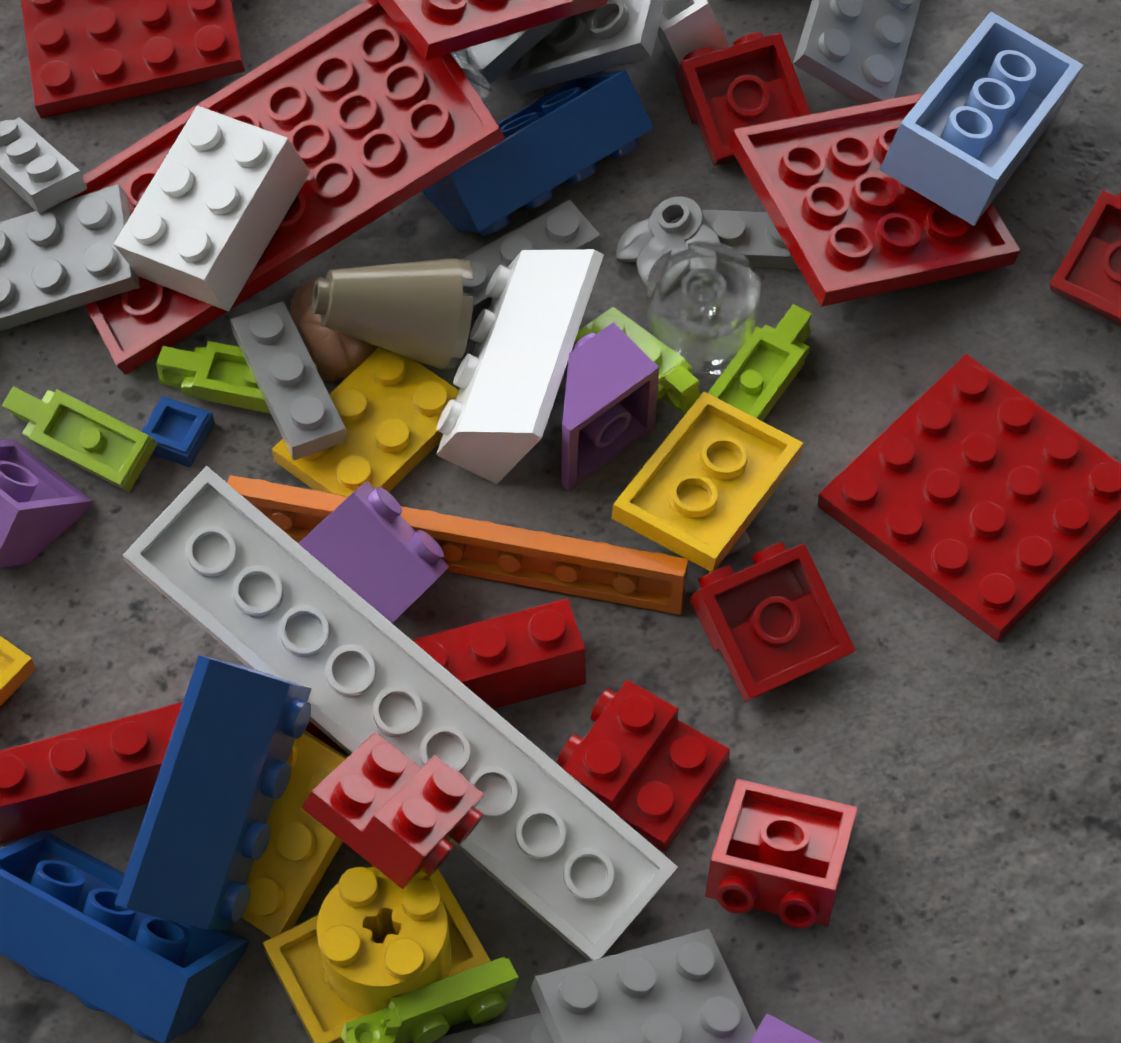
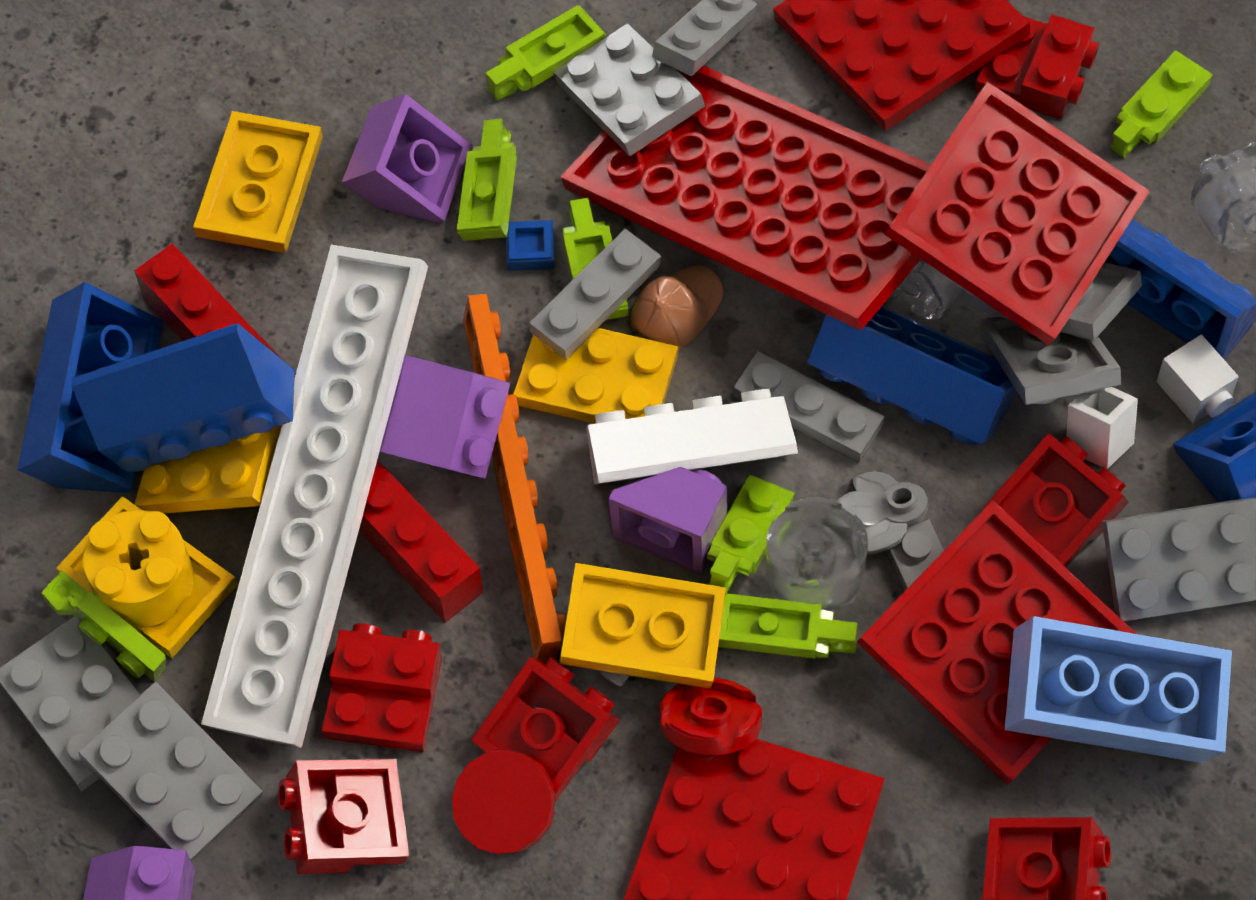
camera: 65 degrees right, 5 degrees up
white brick [113,106,310,311] -> none
red plate [301,732,485,889] -> none
dark tan cone [312,258,473,371] -> none
none -> red tile [452,749,556,855]
none -> red tile [659,677,763,755]

